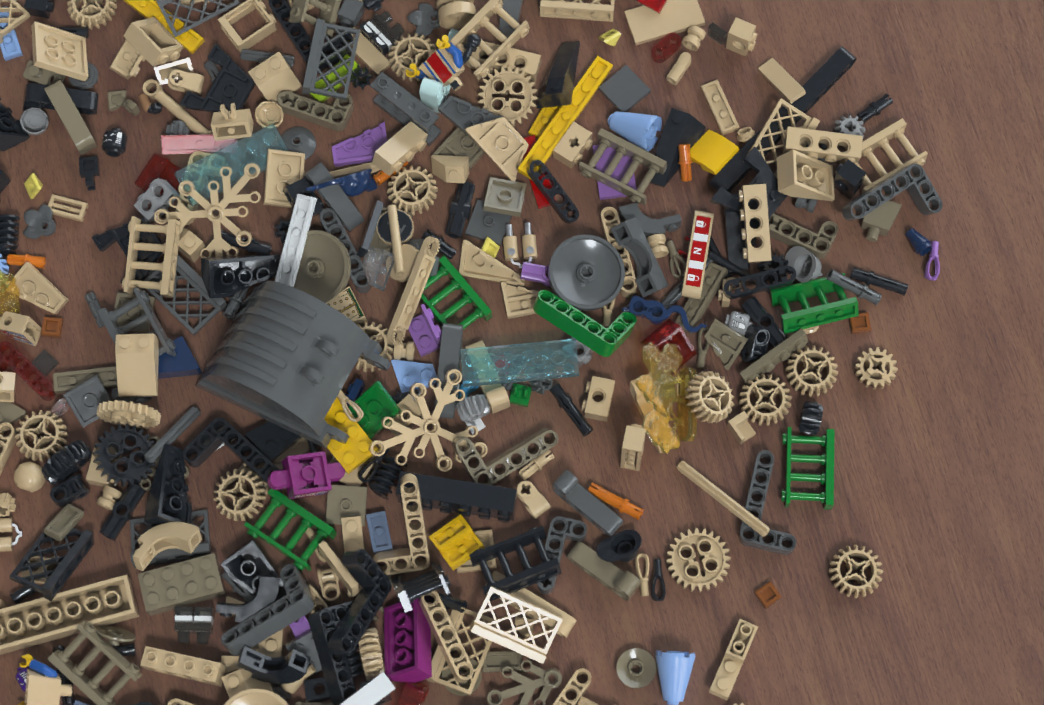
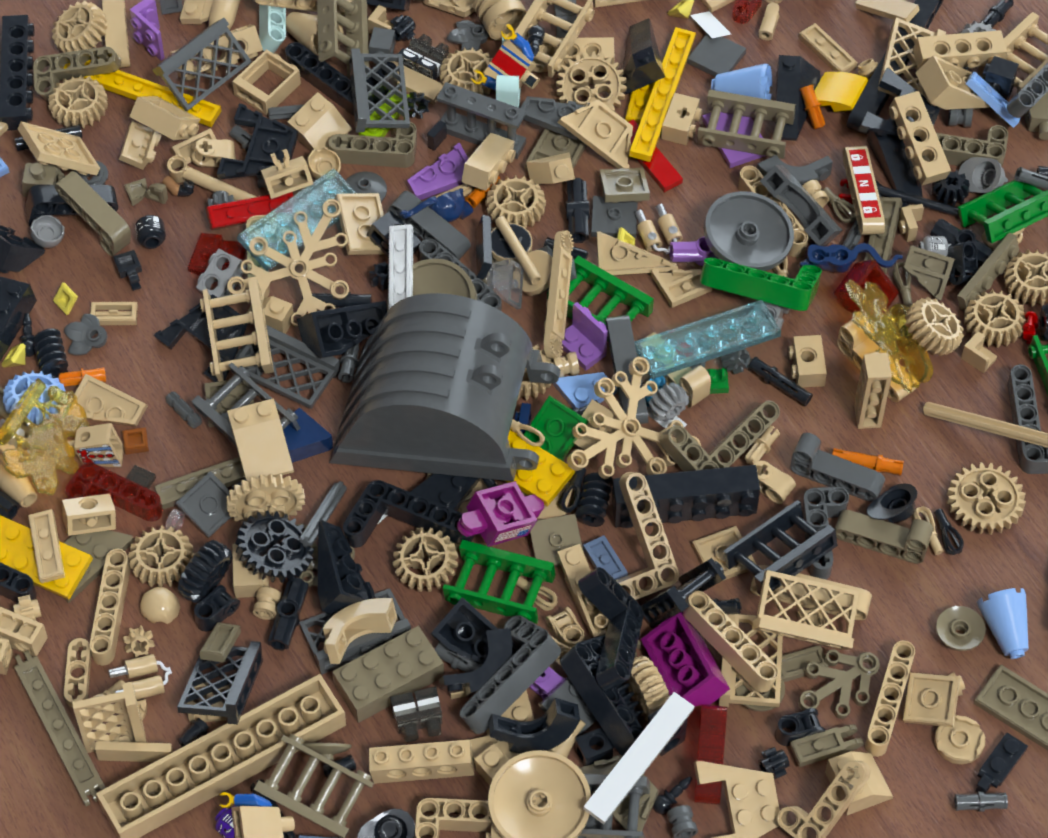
camera: 20 degrees left, 15 degrees down
tan tile [318,541,359,596] -> none
yellow slope [429,514,485,571] -> none
black beam [527,160,579,224] -> none
black beam [723,266,796,299] -> none
none -> black tile [427,120,447,151]
none -> white sticker [690,11,731,38]
none -> light blue tile [966,72,1021,128]
none -> red piece [1023,311,1039,344]

